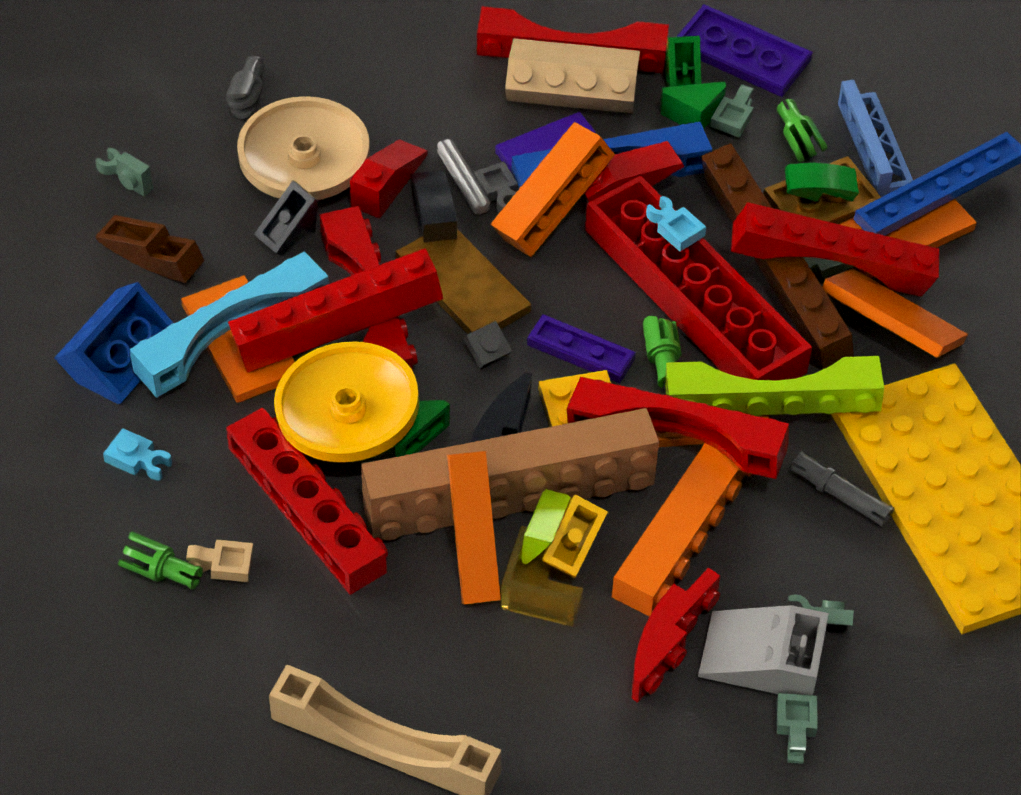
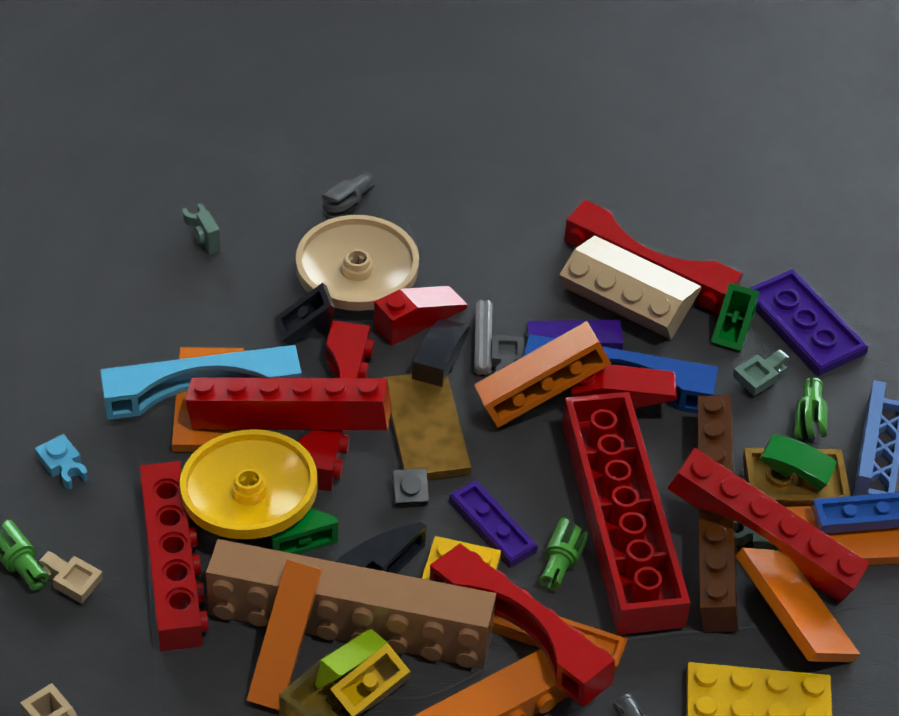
camera: 25 degrees right, 5 degrees down
blue slope [54,282,174,404] -> none
reddish brown slope [95,215,205,283] -> none
medium azure plate [646,196,706,252] -> none
green slope [660,82,726,129] -> none
lime arch [665,356,884,416] -> none

